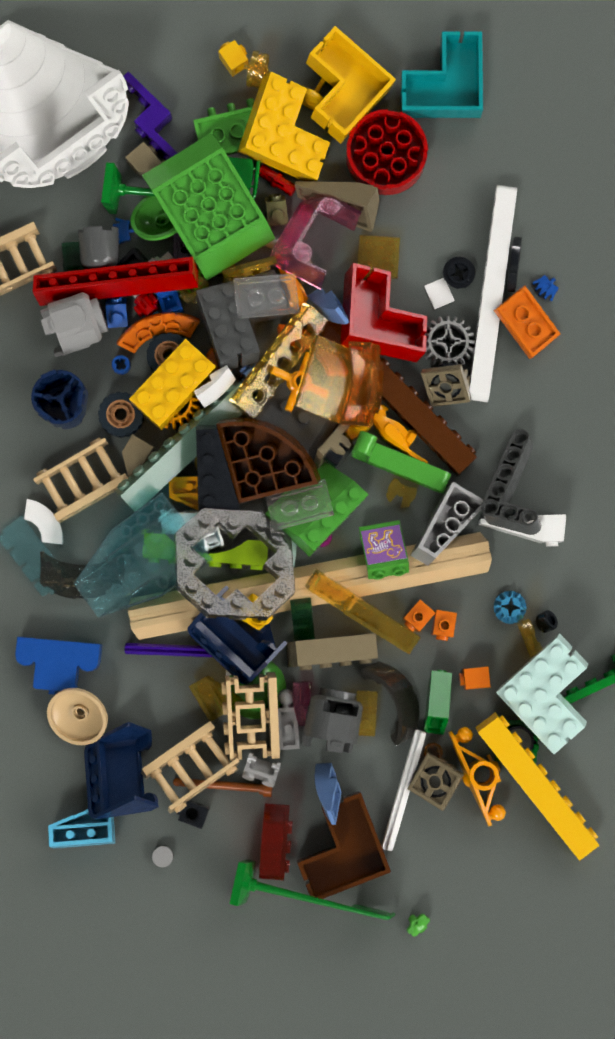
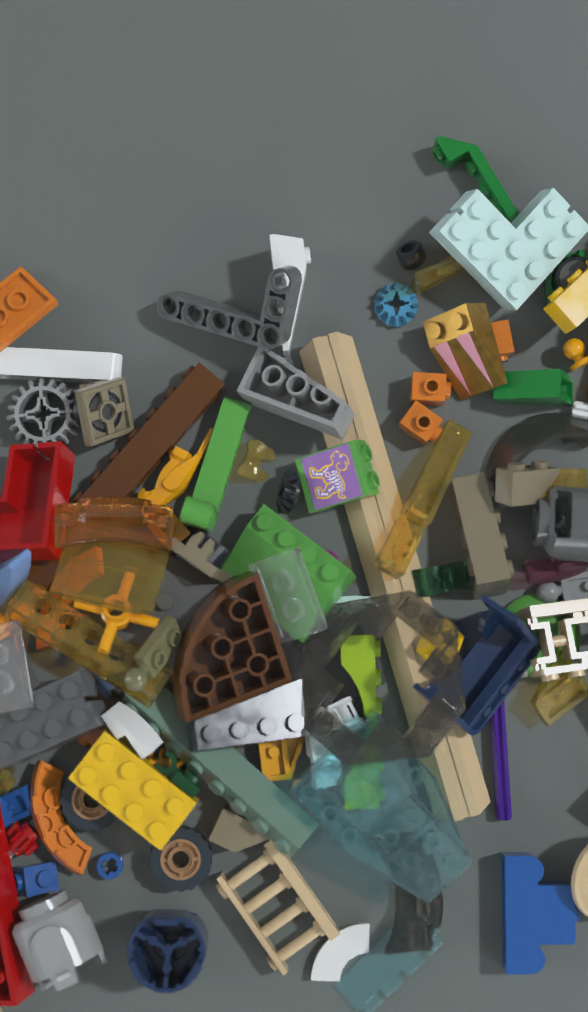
camera: 90 degrees left, 0 degrees up
none -> olive plate [124,615,183,691]
none -> dark green plate [155,751,201,799]
none -> black gear [277,470,301,515]
none -> pearl gold slope [423,303,508,400]
none -> dark tan slope [495,460,560,507]

